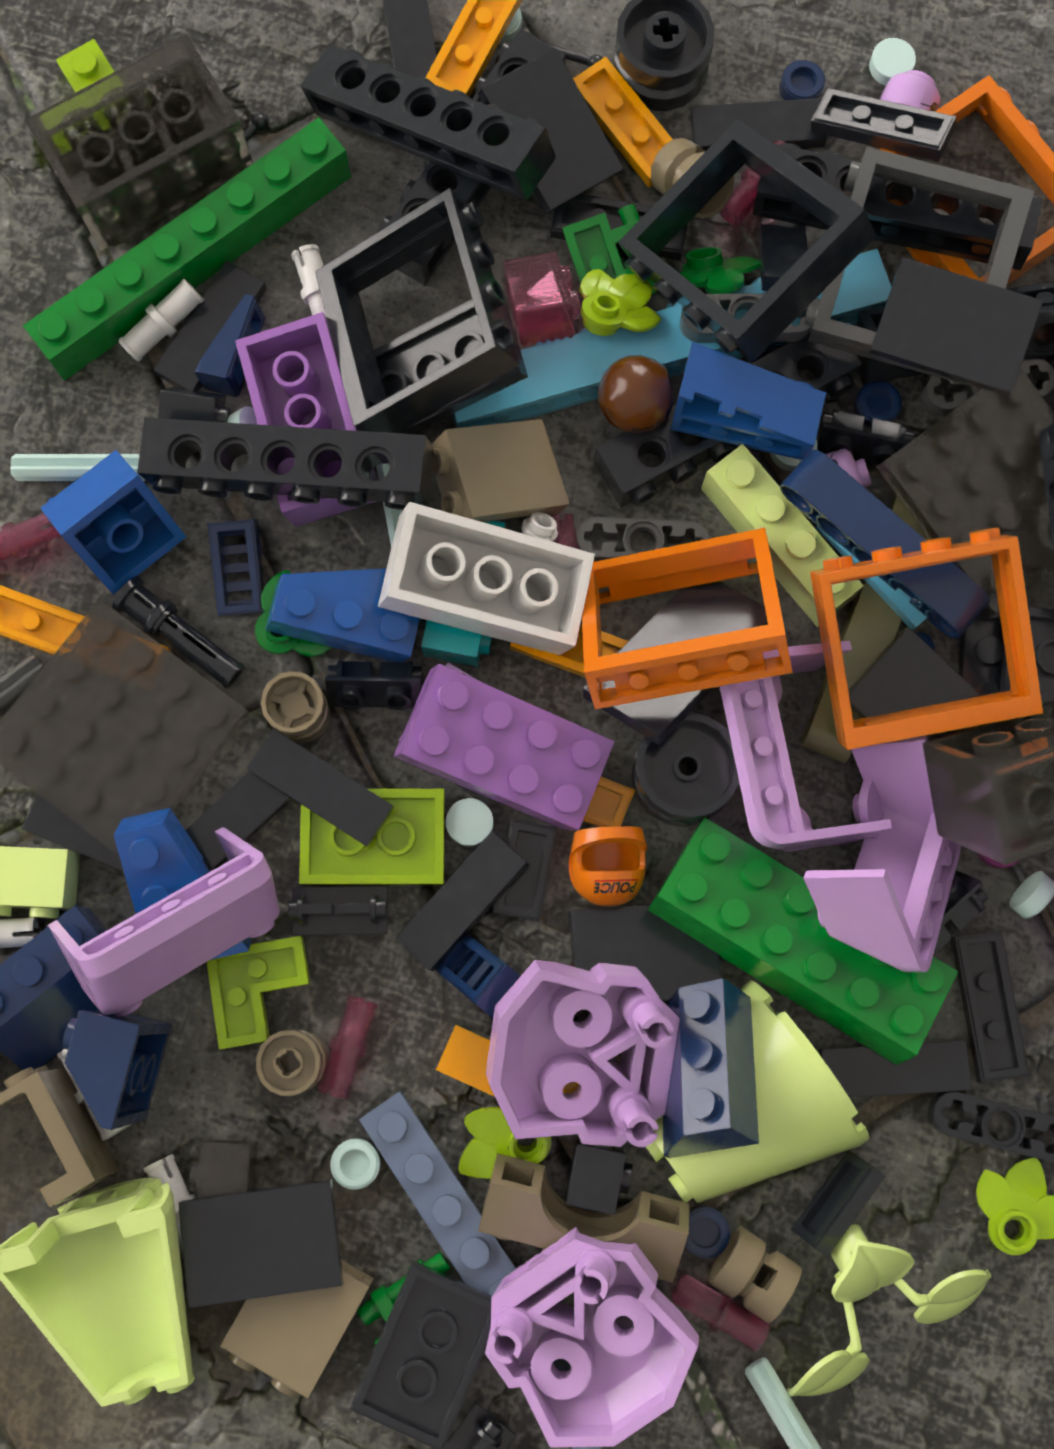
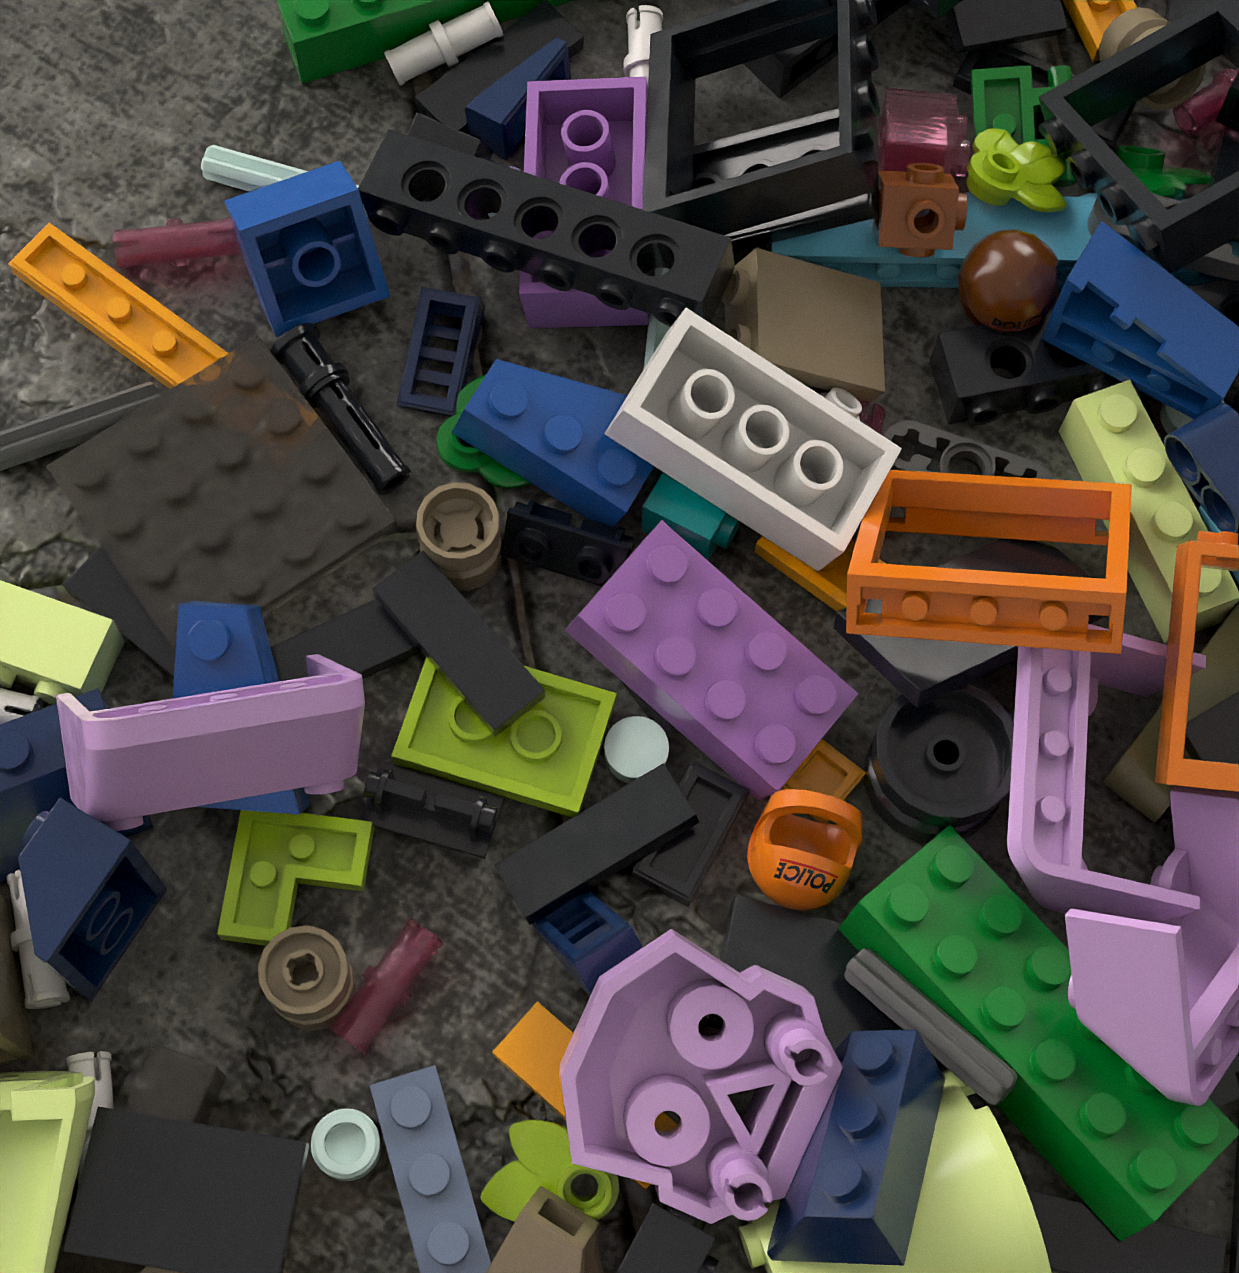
camera: 15 degrees right, 10 degrees down
none -> dark grey axle [844,948,1018,1105]
none -> dark orange brick [872,163,967,257]

